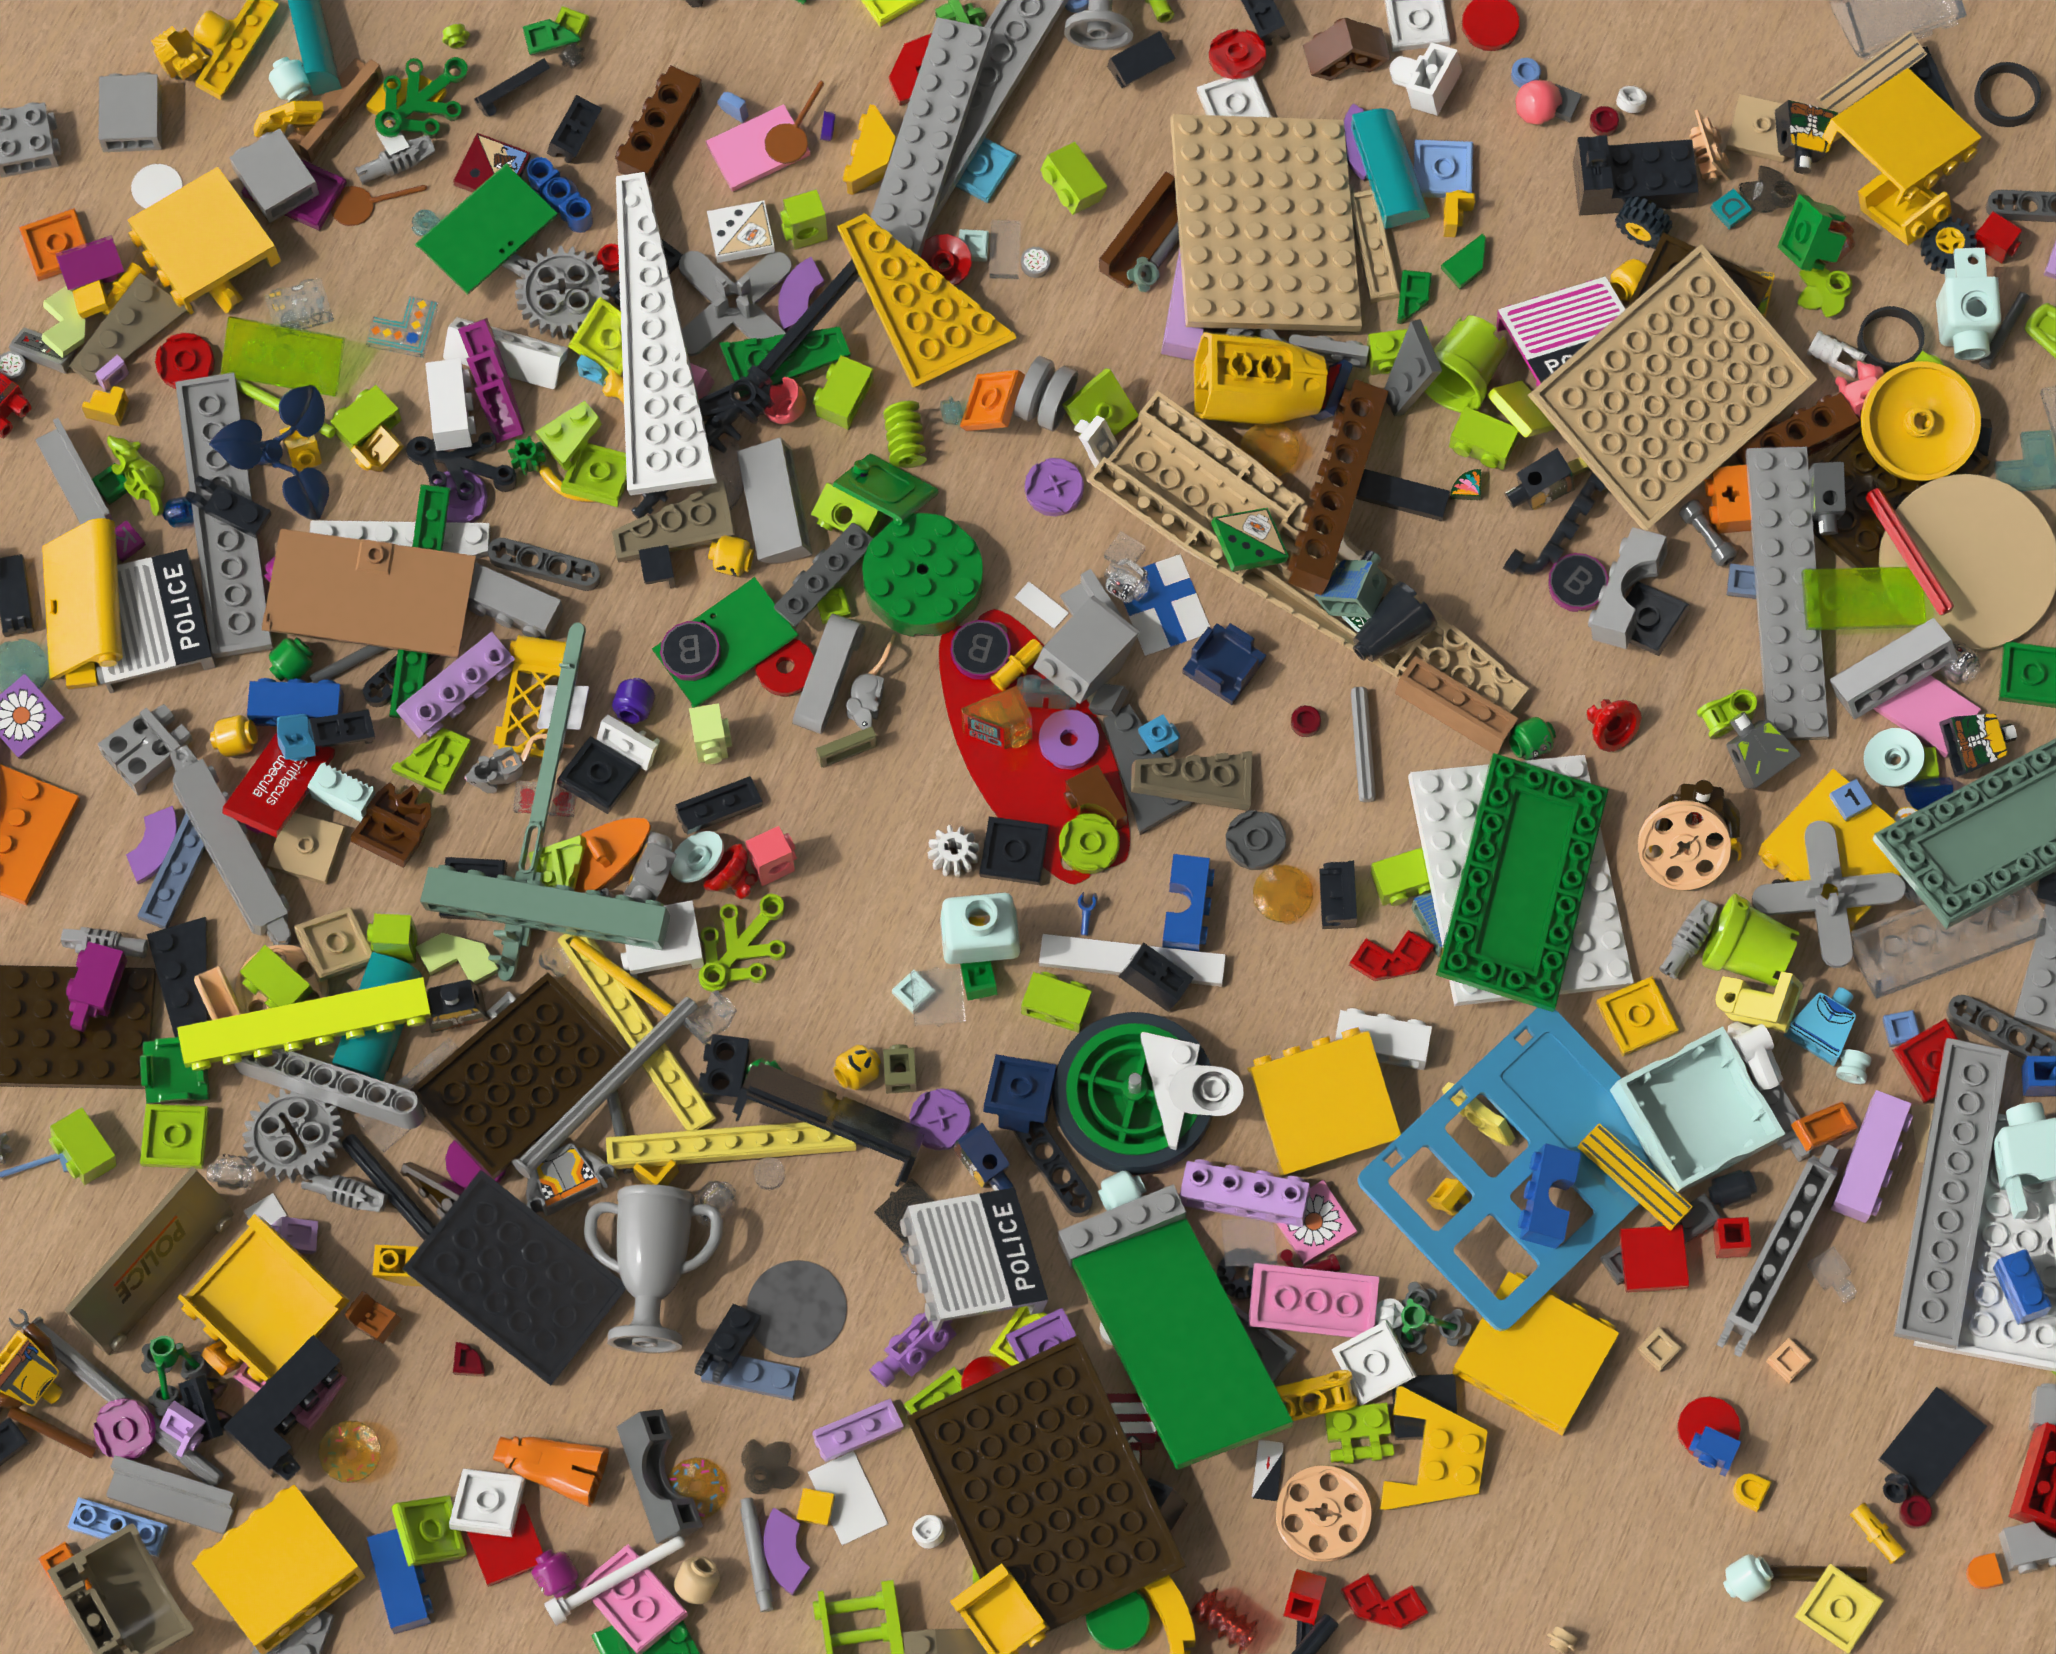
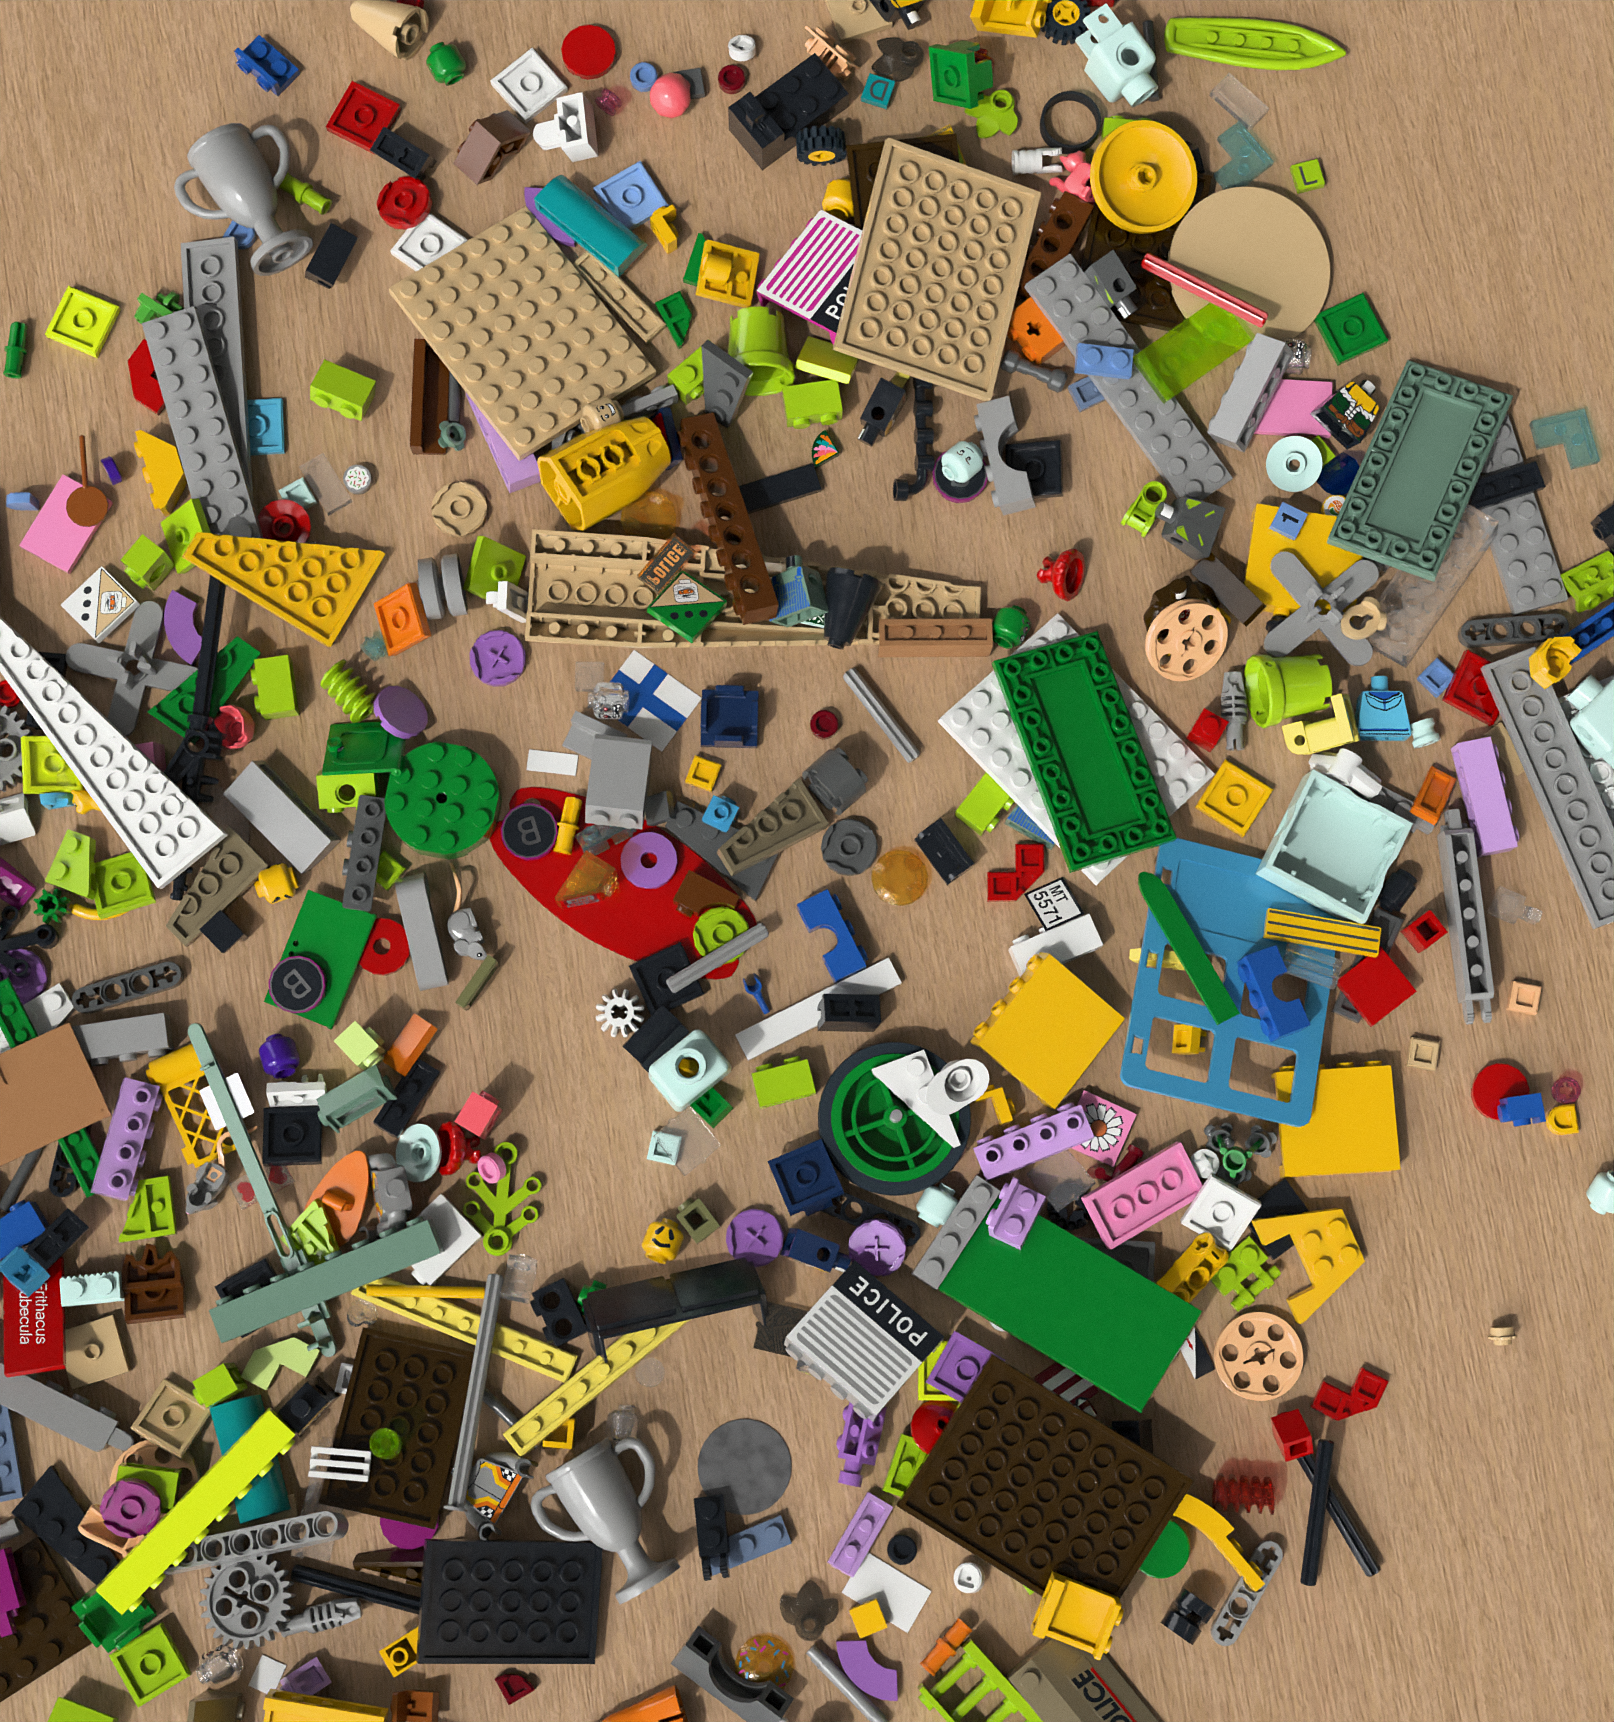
camera: 40 degrees left, 10 degrees up
none -> magenta tile [100,1478,162,1539]
none -> lime plate [160,498,211,574]
none -> white tile [308,1446,372,1482]
none -> sand green window [316,1064,397,1133]
none -> clear neon green wheel [369,1428,402,1459]
none -> medium lavender tile [374,686,428,739]
none -> orange tile [382,1013,438,1077]
none -> tan tile [431,482,488,538]
none -> bright pink tile [478,1152,506,1183]
none -> tan head [580,397,624,432]
none -> clear pink bush [595,89,622,116]
none -> black panel [622,1005,689,1073]
none -> clear orange tile [637,533,695,595]
none -> light grey axle [666,923,769,993]
none -> yellow tile [685,755,722,793]
none -> yellow plate [695,239,760,308]
none -> dark grey brick [802,747,868,815]
none -> medium lavender tile [848,1218,906,1276]
none -> black tile [887,1534,917,1565]
none -> orange pin [919,1618,972,1677]
none -> light aqua head [941,441,983,483]
none -> yellow bracket [974,1084,1016,1125]
none -> lavender bracket [986,1177,1046,1250]
none -> white sticker [1024,877,1084,931]
none -> medium blue plate [1074,343,1134,380]
none -> green piece [1138,871,1240,1025]
none -> red brick [1186,708,1229,752]
none -> dark brown tile [1191,552,1266,627]
none -> clear tile [1283,942,1343,989]
none -> tan piece [1340,597,1387,640]
none -> yellow hair [1529,636,1582,689]
none -> clear pink bush [1551,1077,1581,1104]

